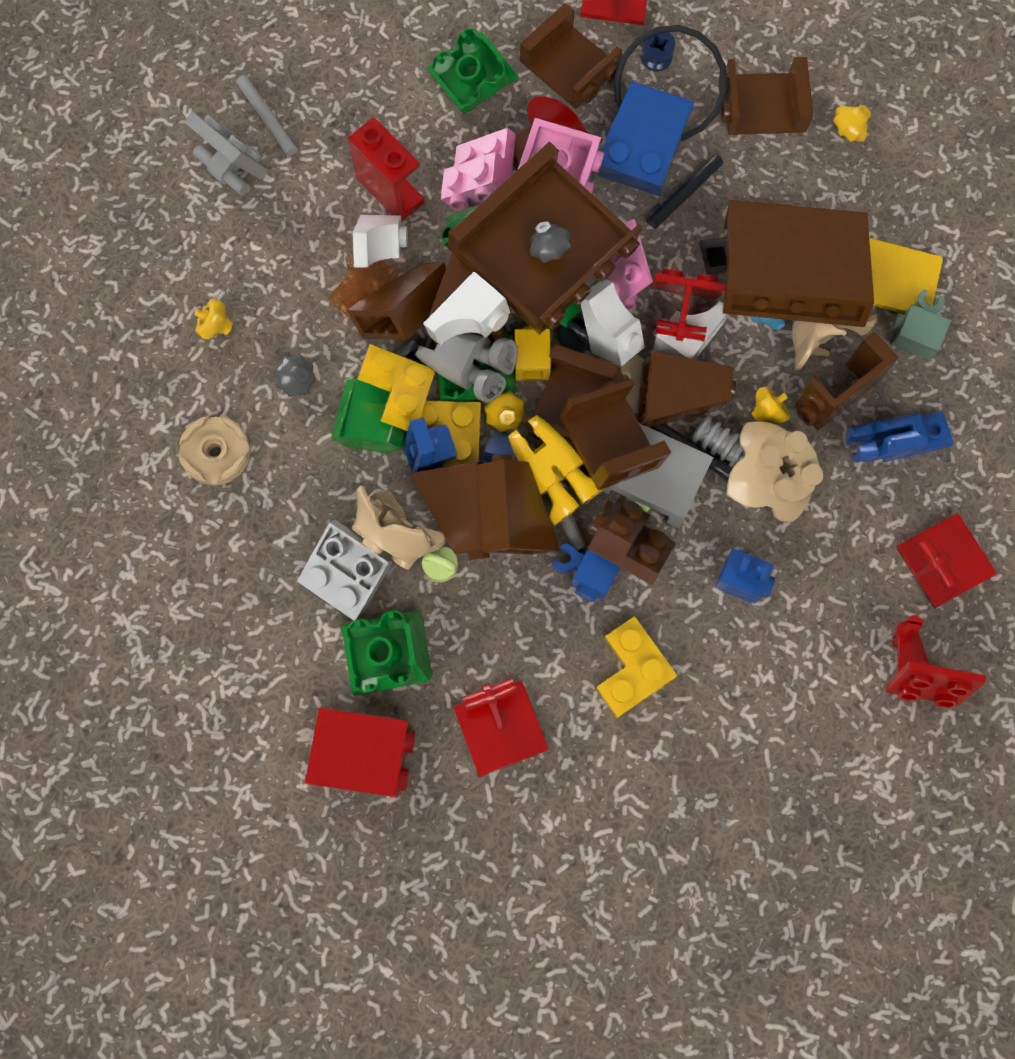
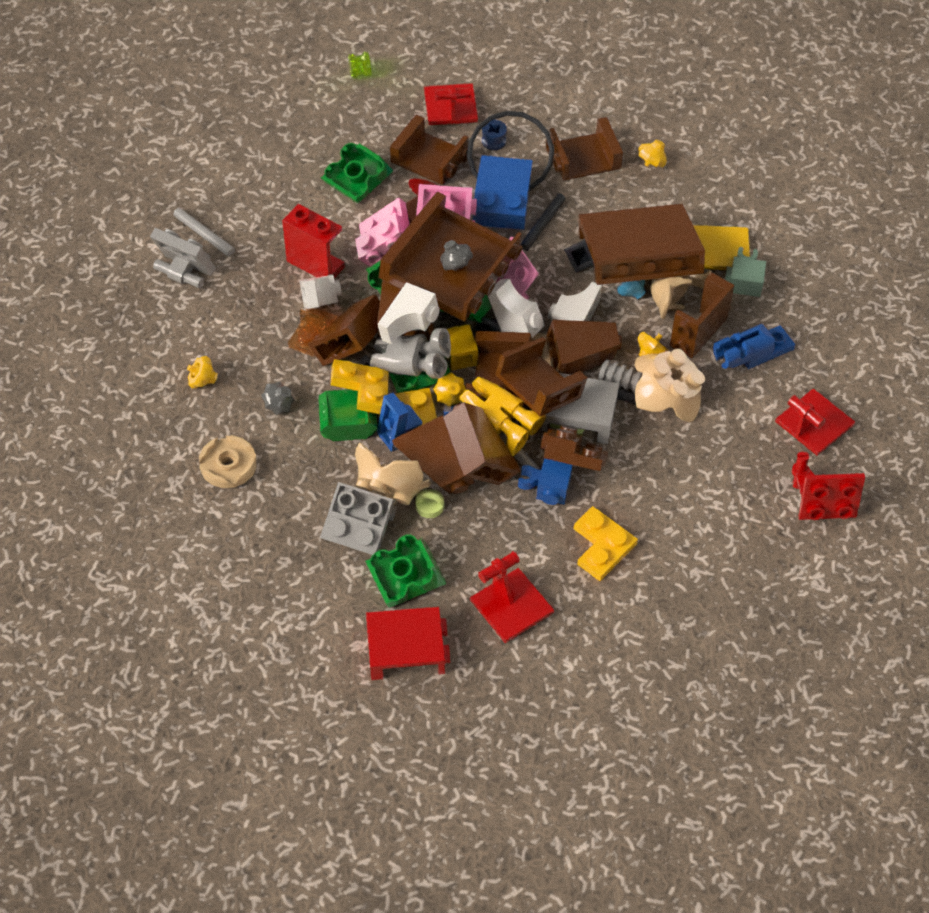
camera: 15 degrees left, 20 degrees down
red plate [650,269,726,342] -> none
blue brick [715,548,775,604] -> none

